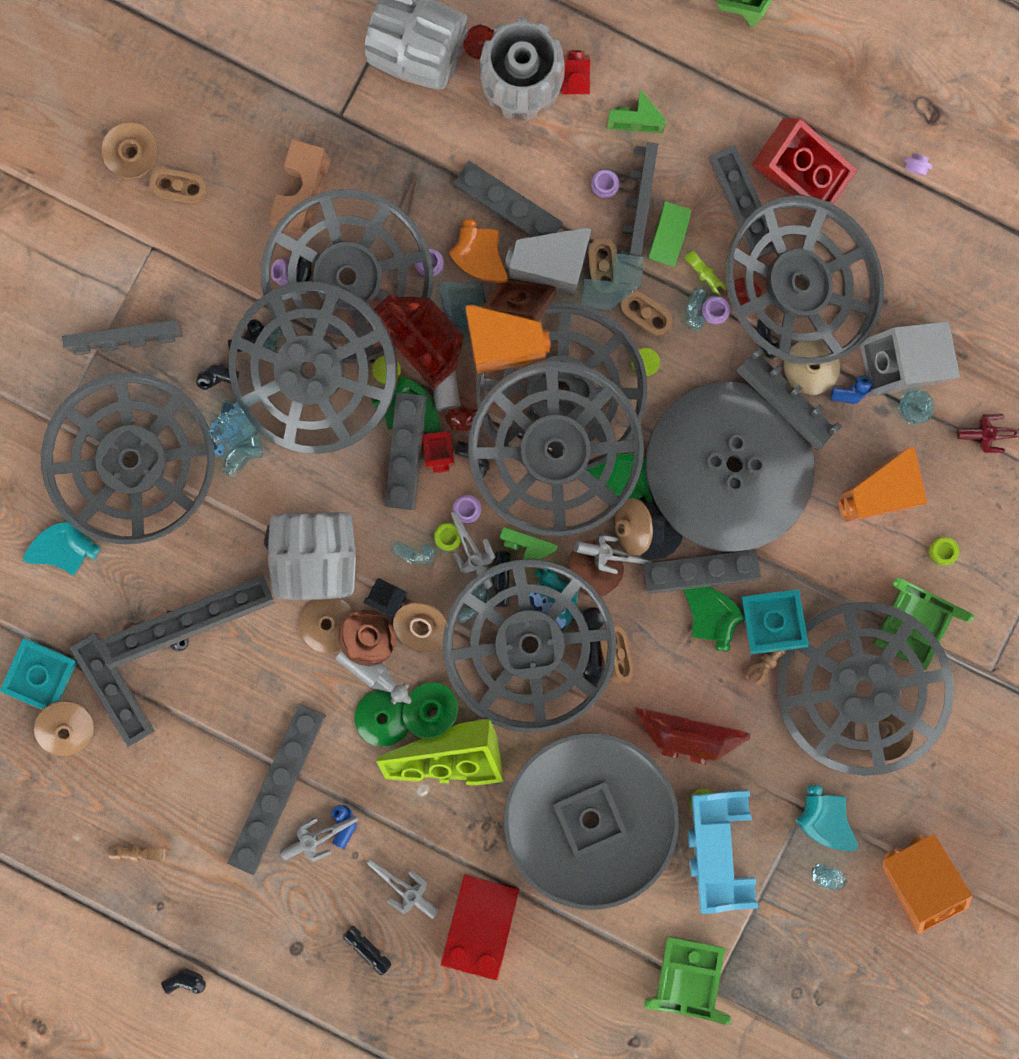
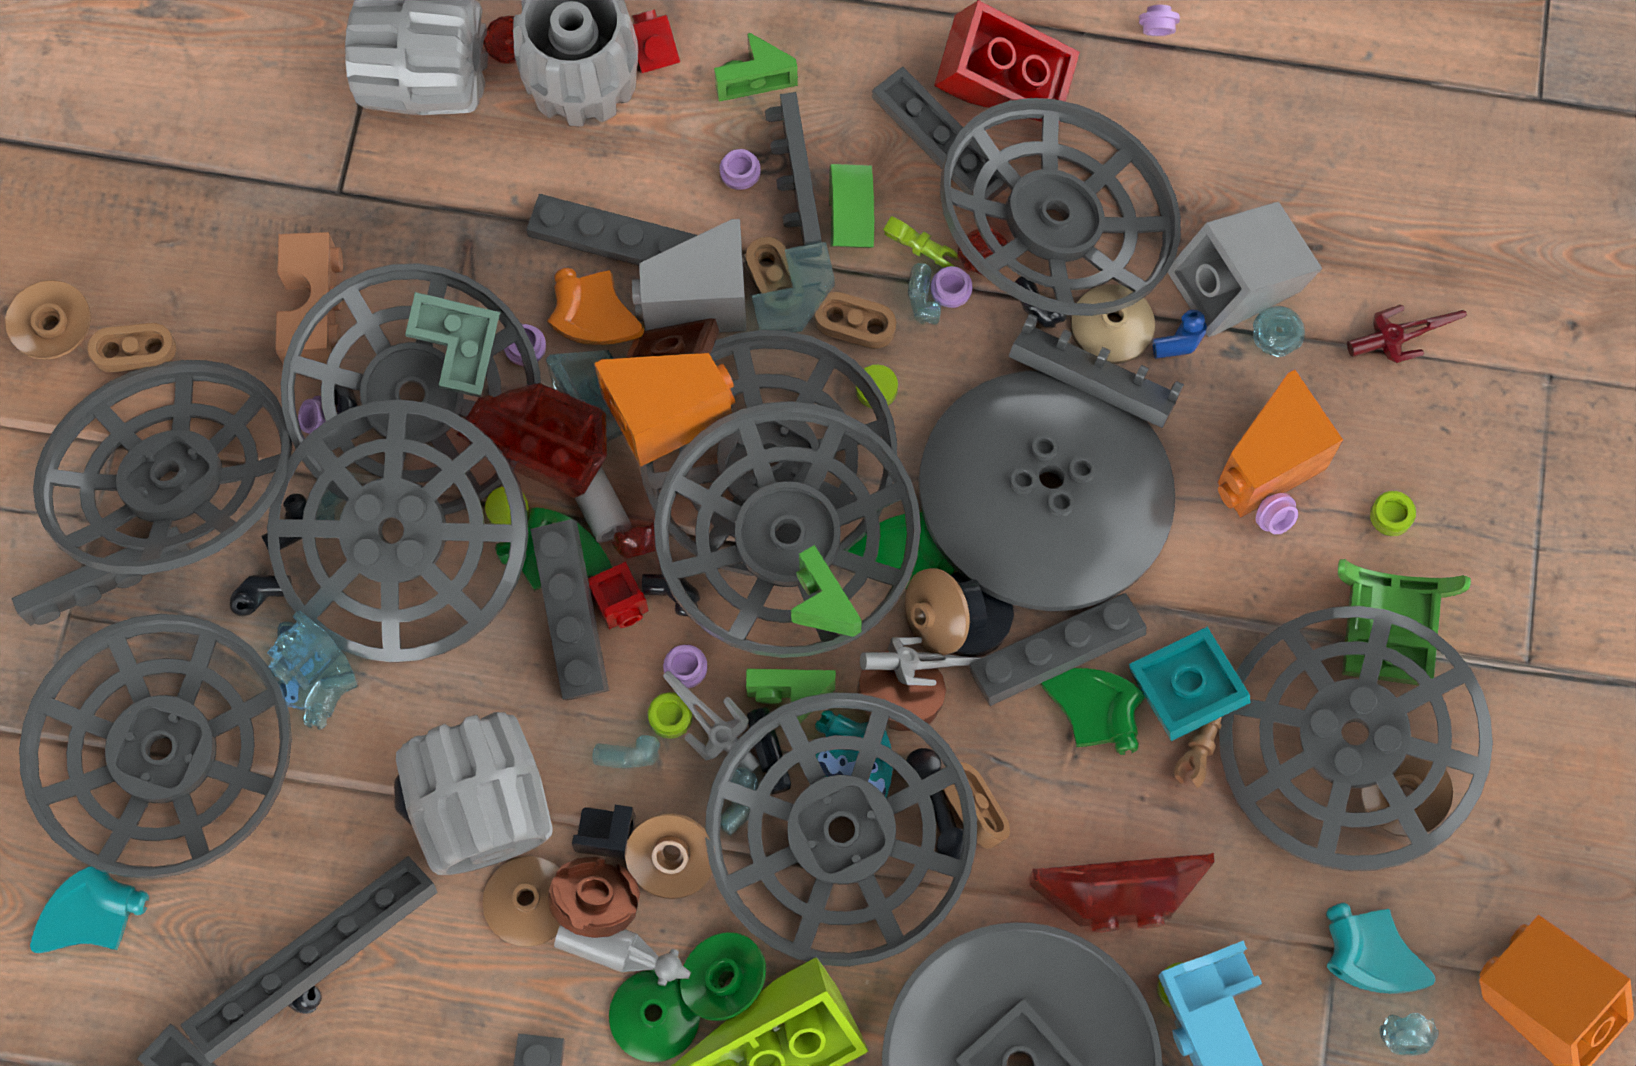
camera: 15 degrees left, 15 degrees down
none -> dark grey dish [33,360,292,574]
none -> sand green plate [405,292,500,398]
none -> bright green slope [791,545,862,637]
none -> lavender plate [1256,493,1298,534]

